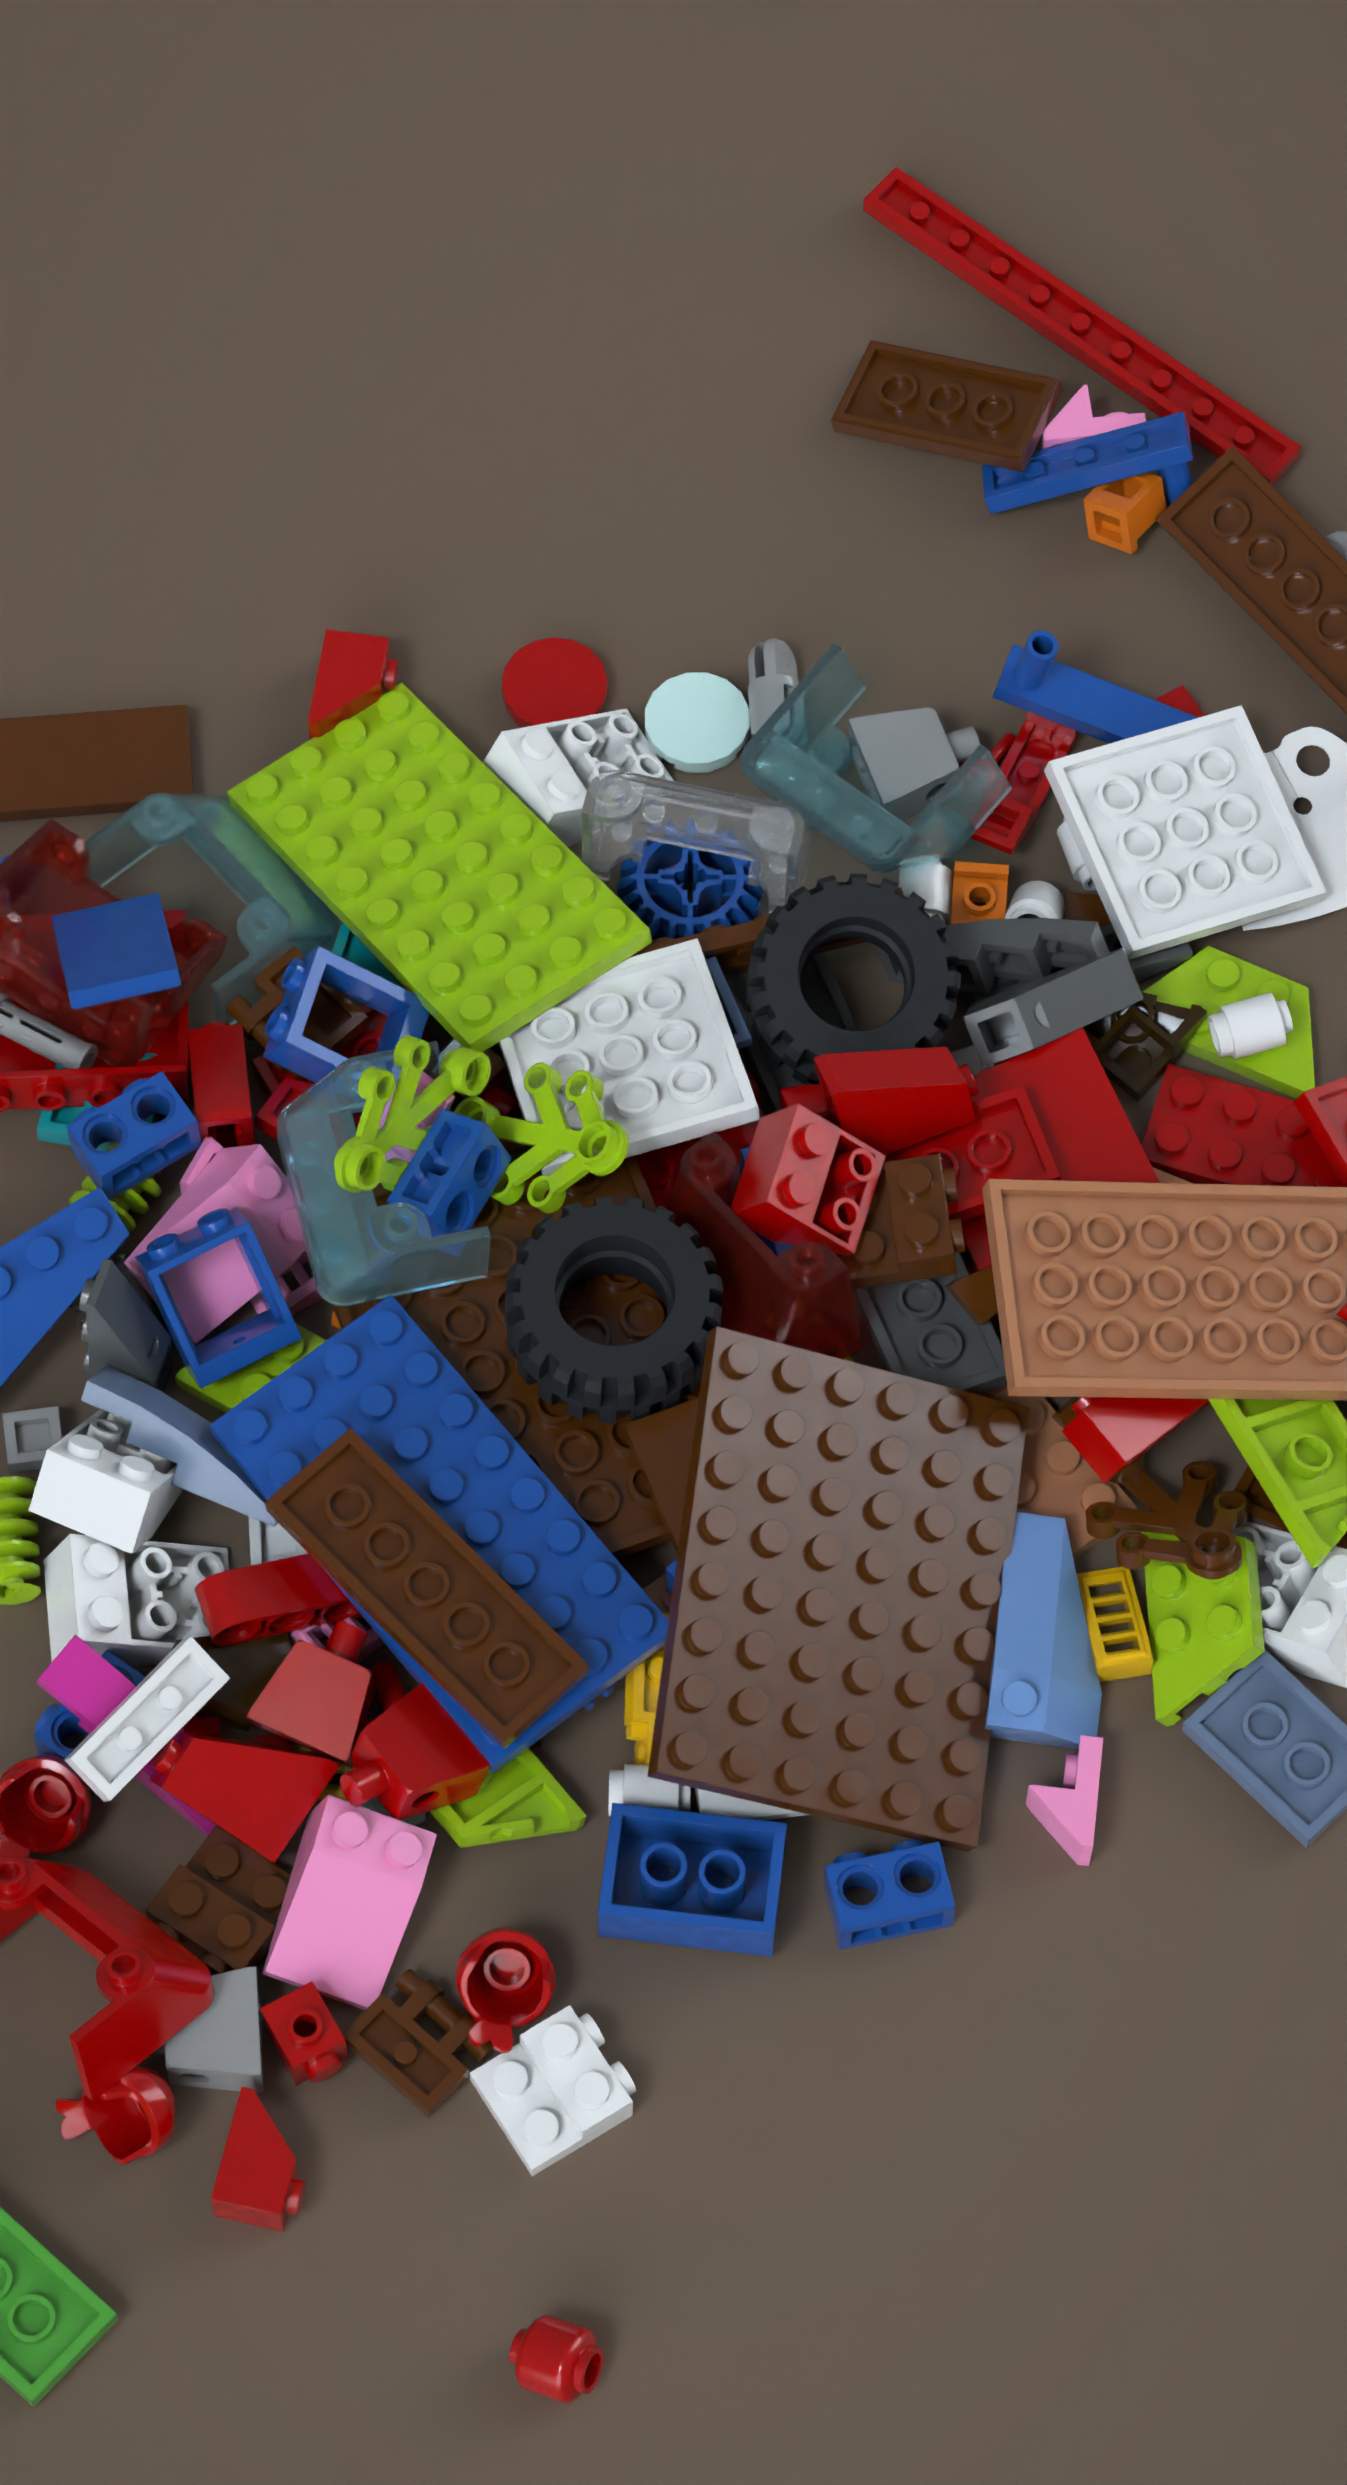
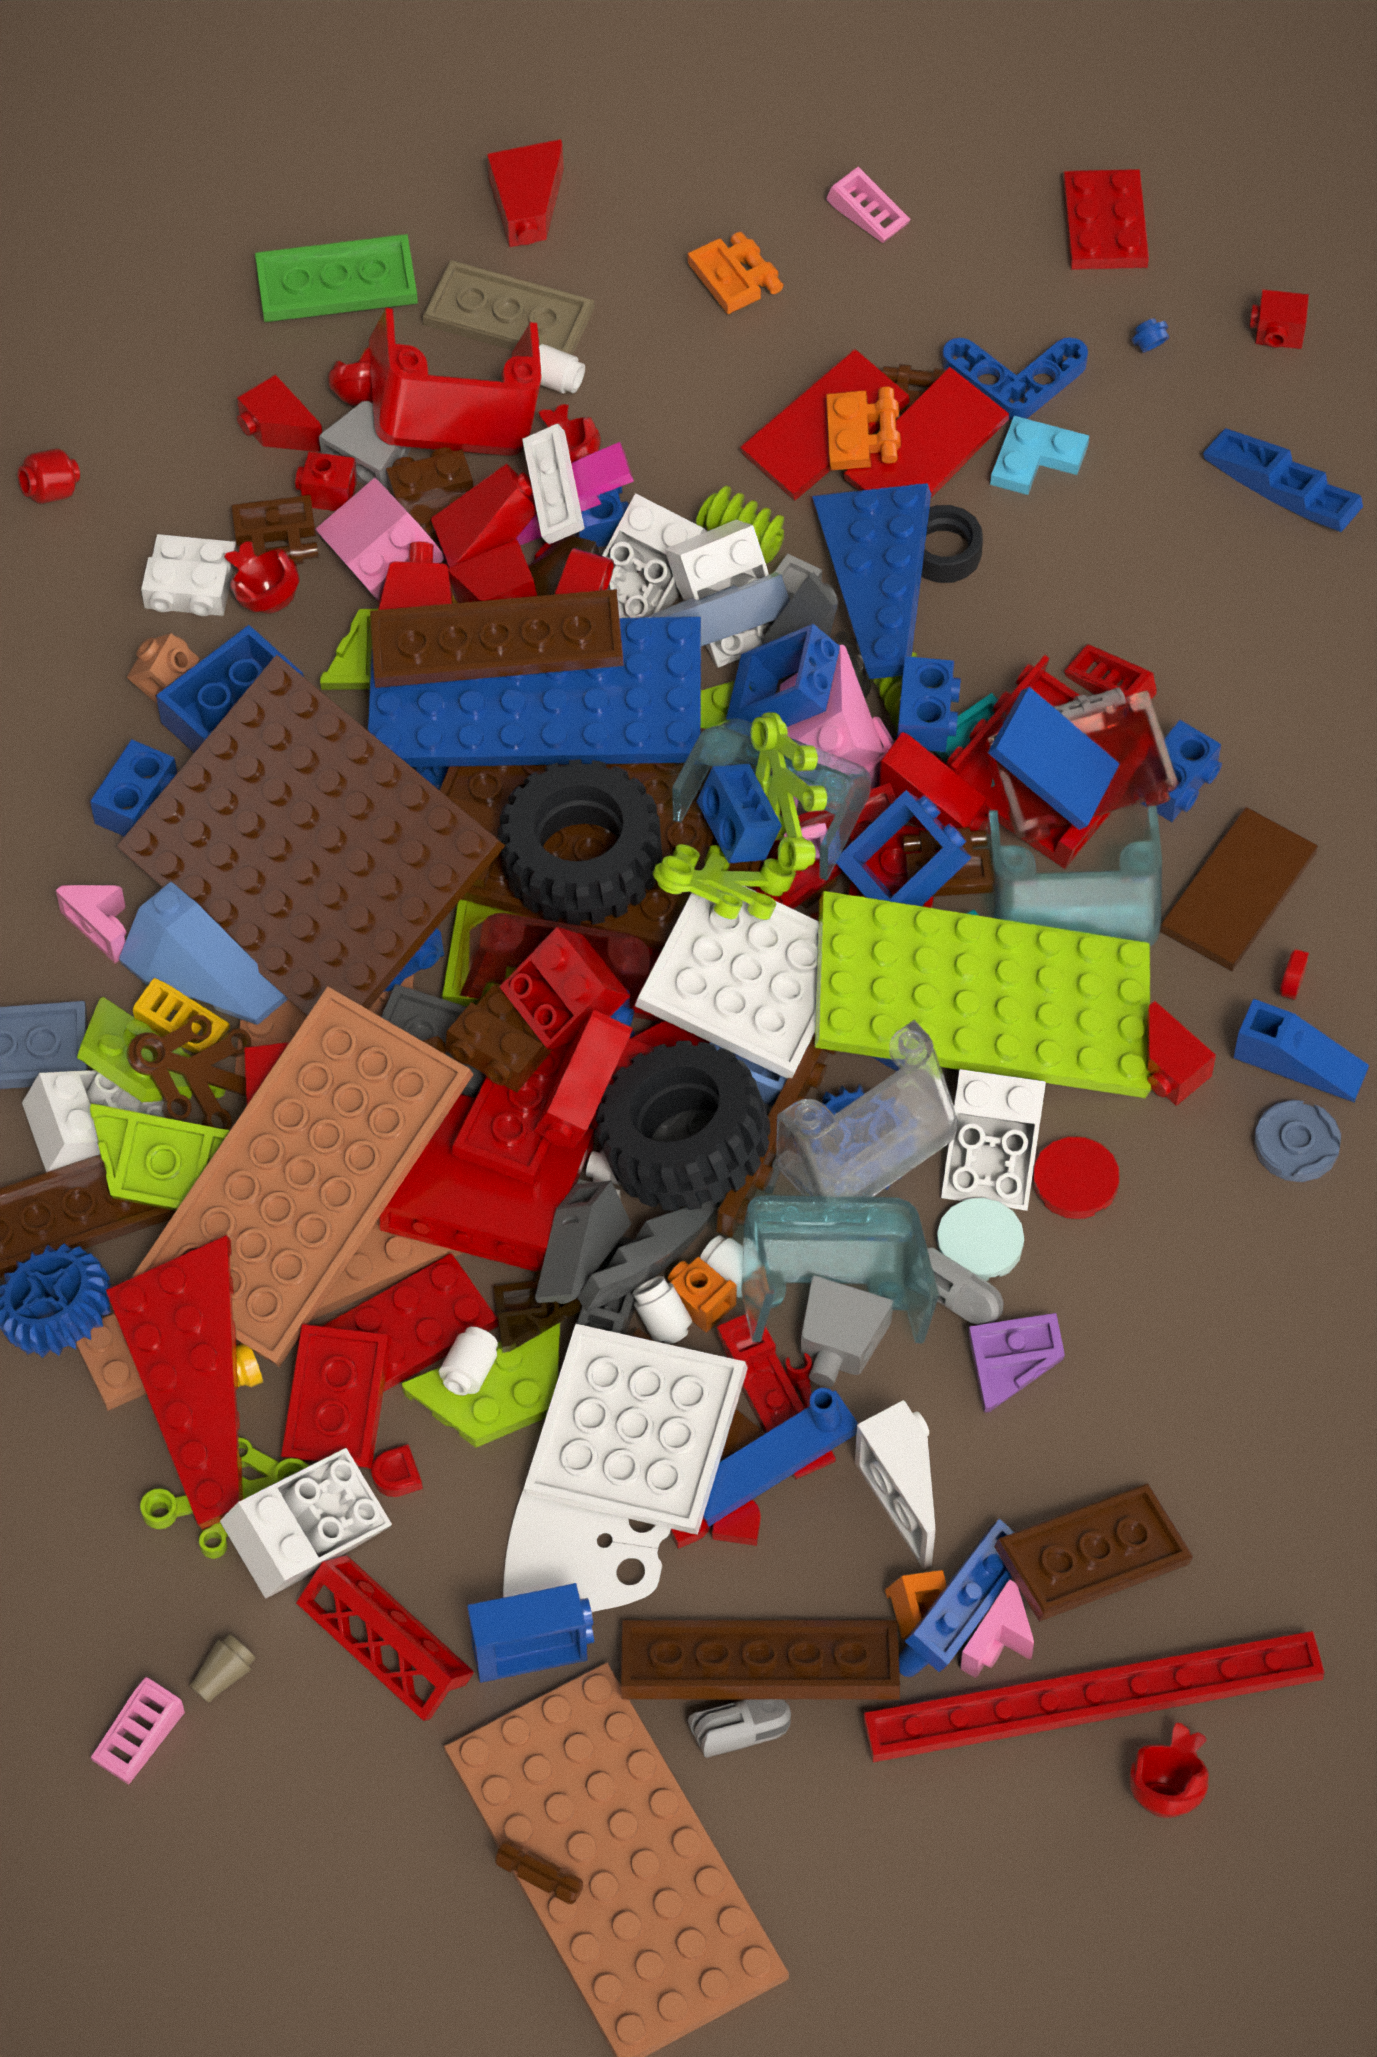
camera: 130 degrees right, 5 degrees down
none -> nougat brick [127,633,200,703]
none -> white slope [855,1400,935,1570]
none -> medium lavender wing [968,1313,1065,1413]
none -> red hat [1129,1723,1209,1818]
none -> blue slope [1234,999,1369,1102]
none -> sand blue tile [1254,1100,1341,1182]
none -> red tile [1279,949,1309,1000]

